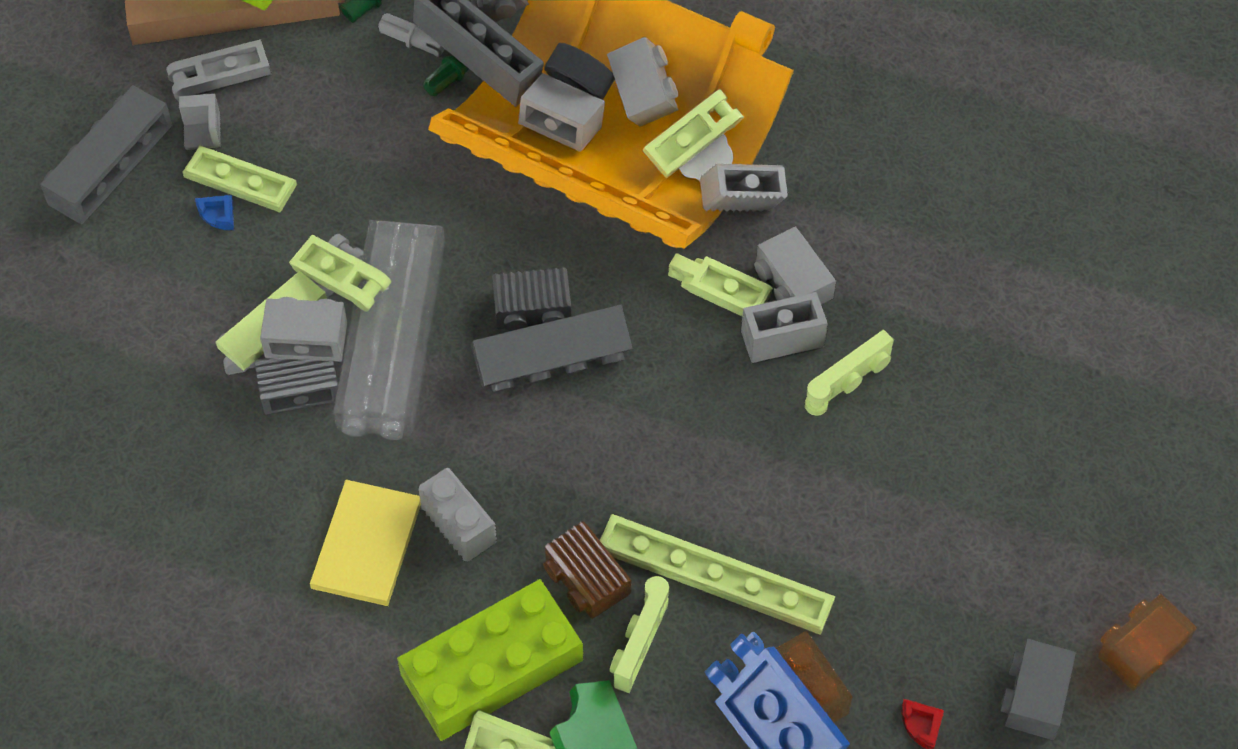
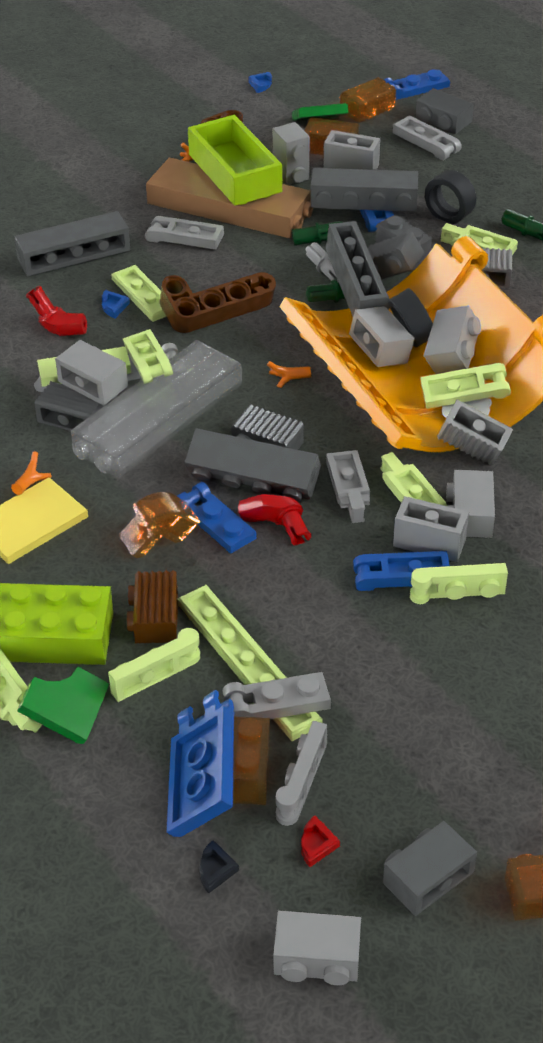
camera: 35 degrees right, 15 degrees down
light grey panel [179,94,221,150] -> none
light grey brick [419,468,497,561] -> none
none -> orange bar [11,451,52,495]
none -> red arm [25,286,87,336]
none -> clear orange brick [118,492,200,558]
none -> reddish brown beam [160,272,276,333]
none -> blue plate [174,482,256,554]
none -> light grey plate [222,672,331,725]
none -> red arm [238,494,312,546]
none -> orange bar [267,361,311,388]
none -> light grey plate [275,721,327,826]
none -> light grey hinge [326,450,370,523]
none -> blue plate [353,551,450,591]

